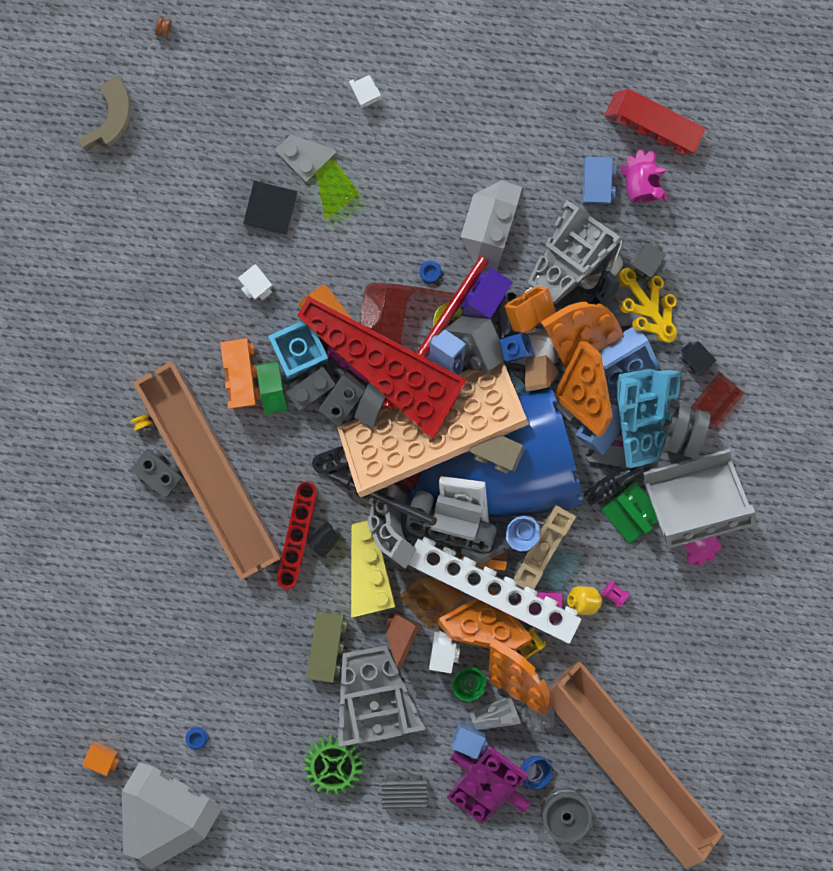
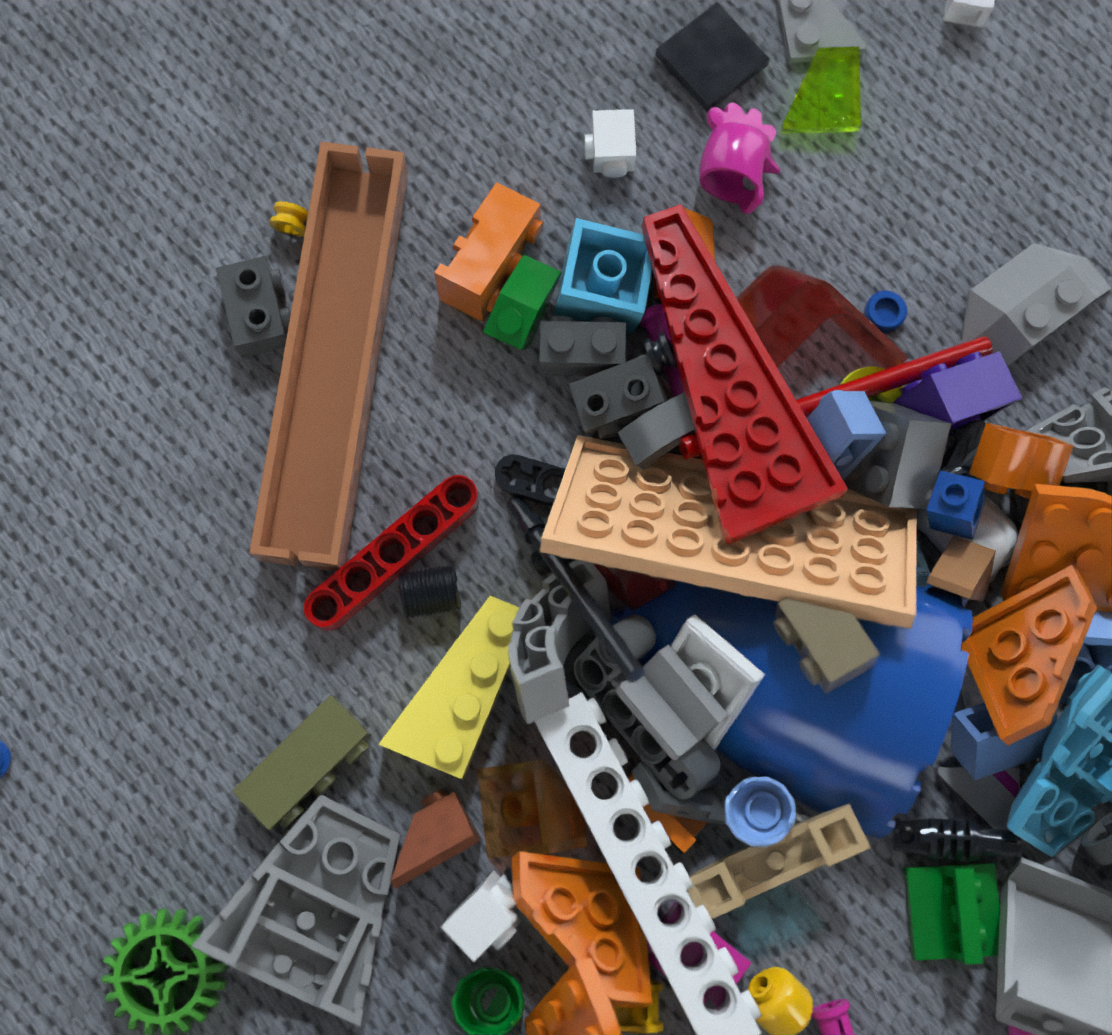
camera: 30 degrees right, 10 degrees down
none -> black bush [644,332,678,376]
none -> dark pink piece [699,103,780,214]

